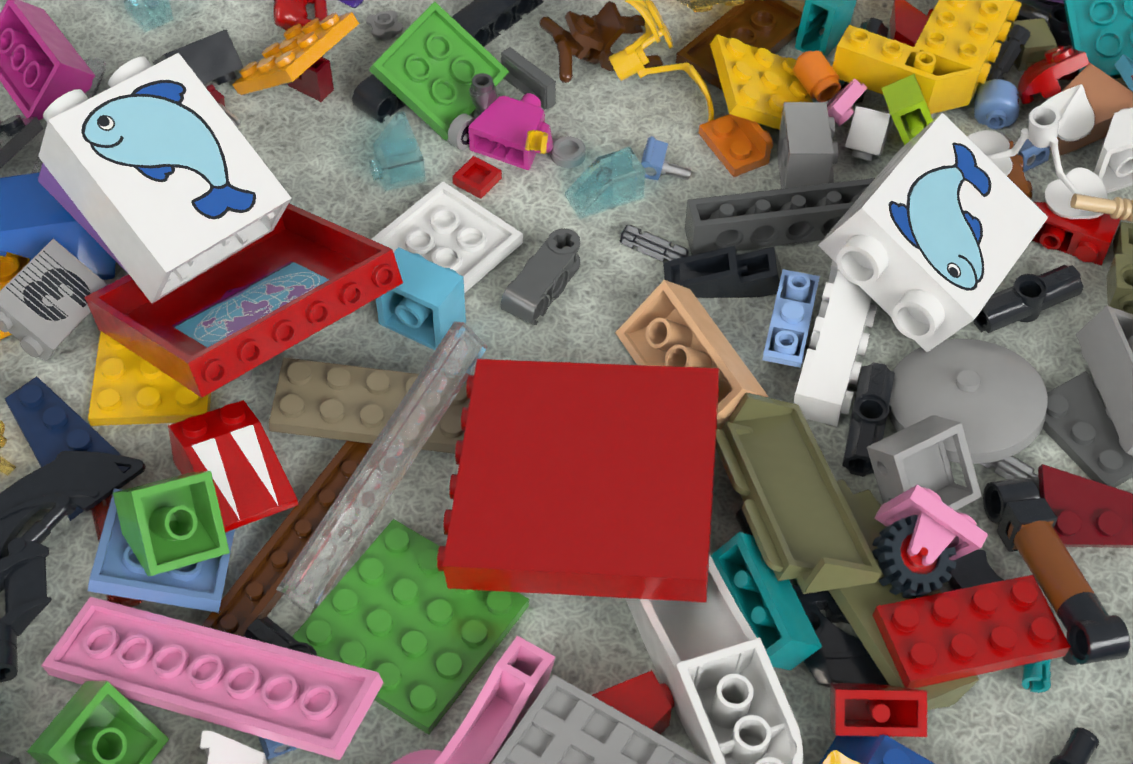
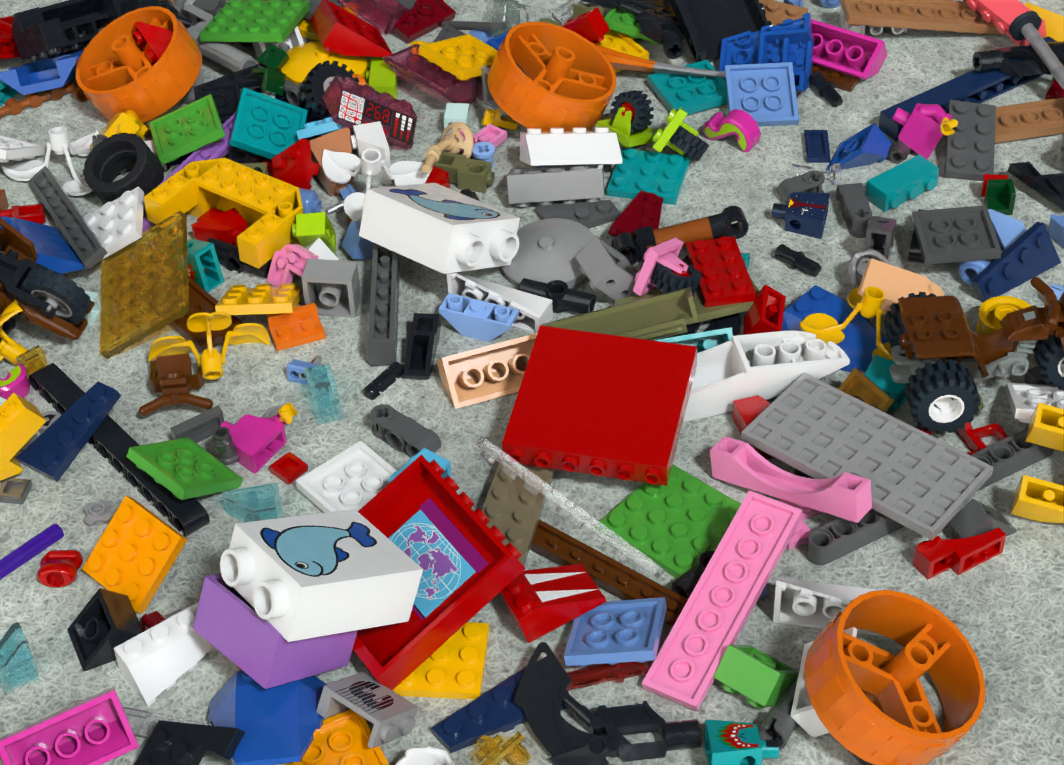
camera: 80 degrees left, 10 degrees down
bright green slope [113,471,230,576] -> none
light grey tile [448,114,476,151] -> none
orange brick [793,51,841,102] -> none

